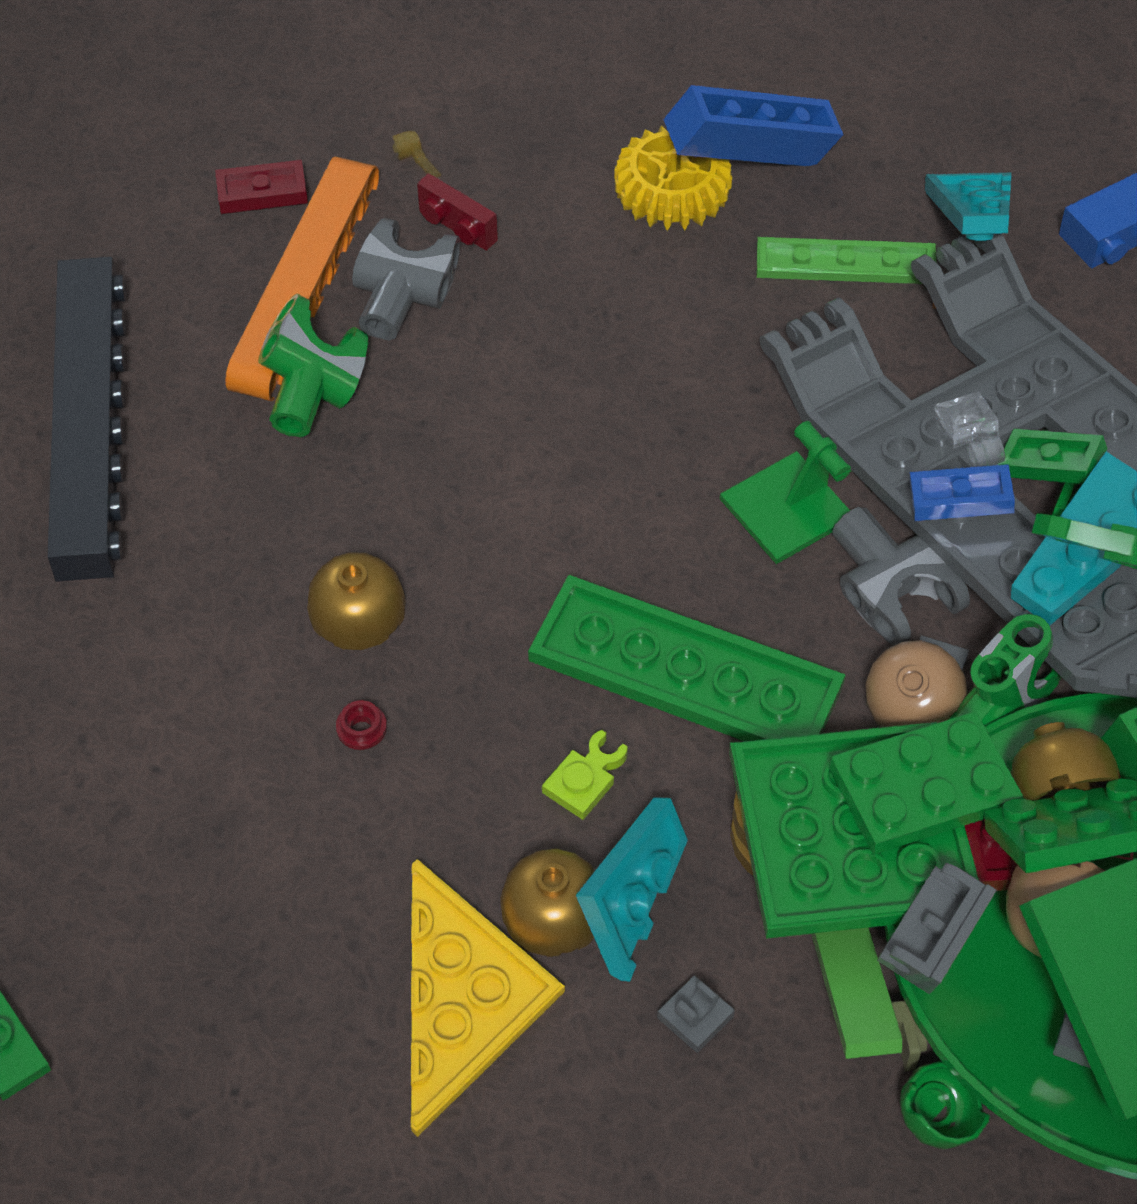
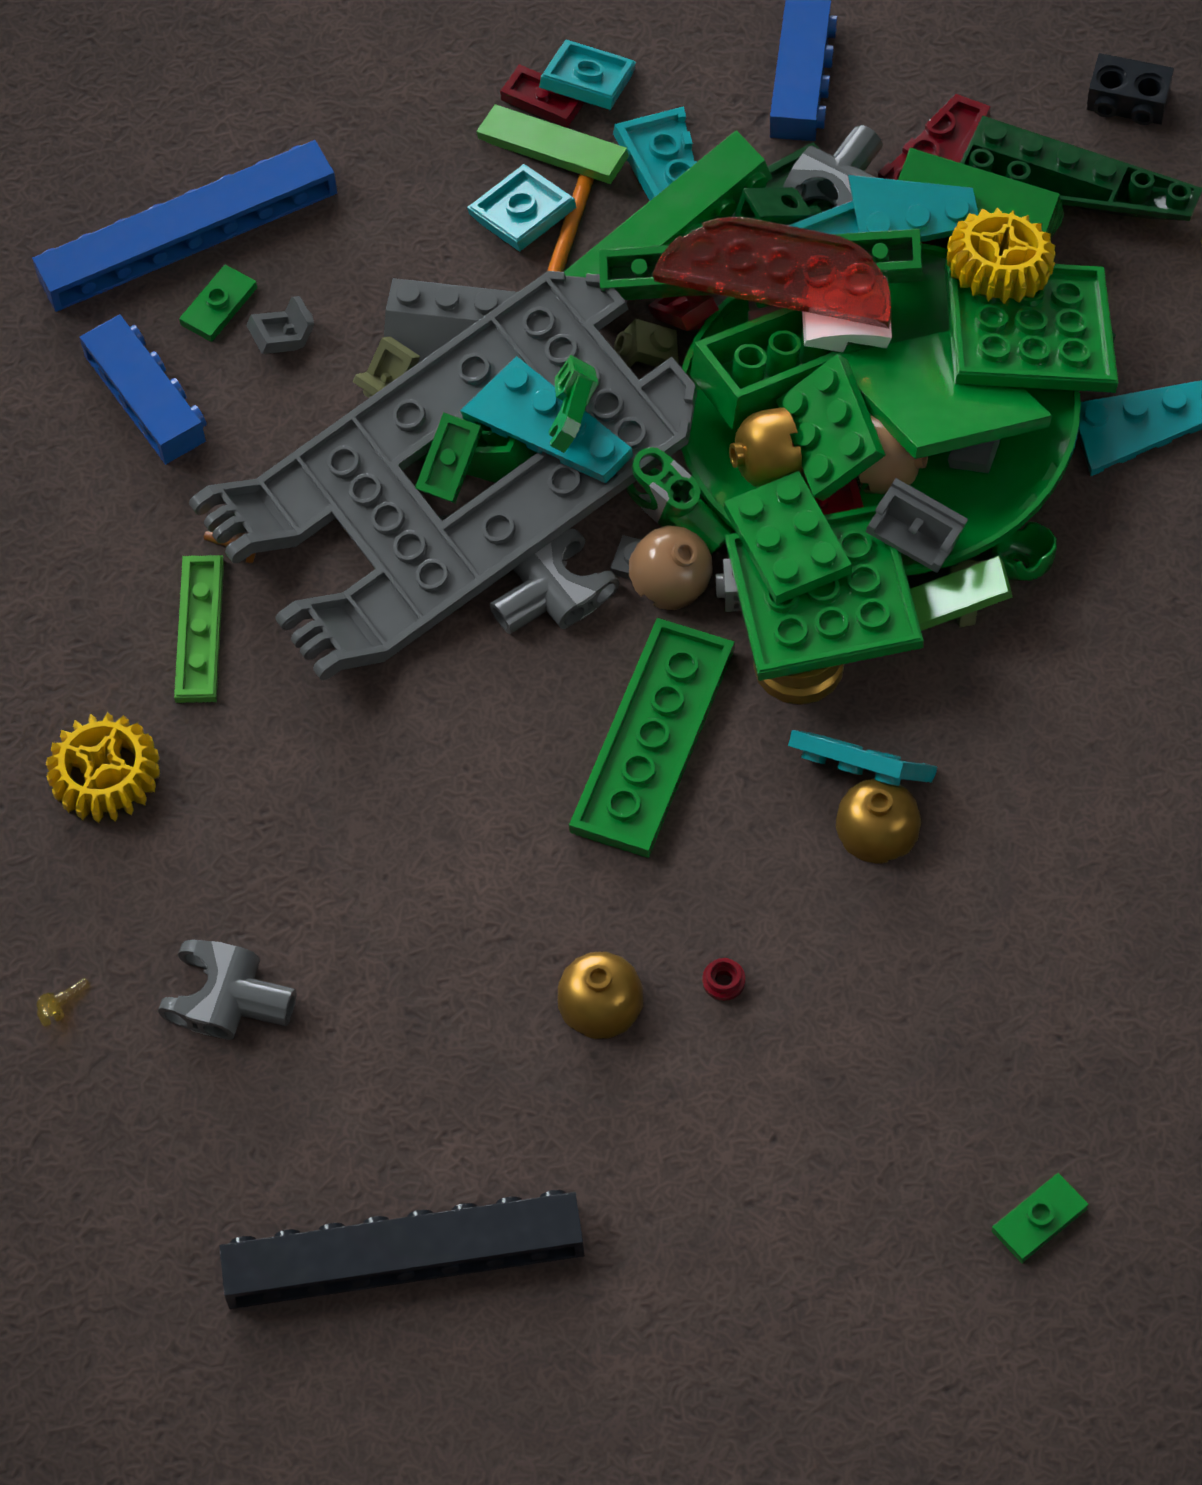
camera: 90 degrees left, 5 degrees up
dark red plate [215,159,308,214] -> none
orange beam [225,156,379,402] -> none
green connector [258,293,368,437] -> none
yellow tile [411,859,565,1137] -> none
dark red plate [417,173,498,251] -> none
lime plate [542,730,628,820] -> none
dark grey tile [657,975,735,1053] -> none
blue brick [663,85,844,166] -> none
green plate [720,421,851,564] -> none
blue plate [910,464,1015,521] -> none
teal wing [925,172,1012,241] -> none
clear plate [934,391,1005,467] -> none

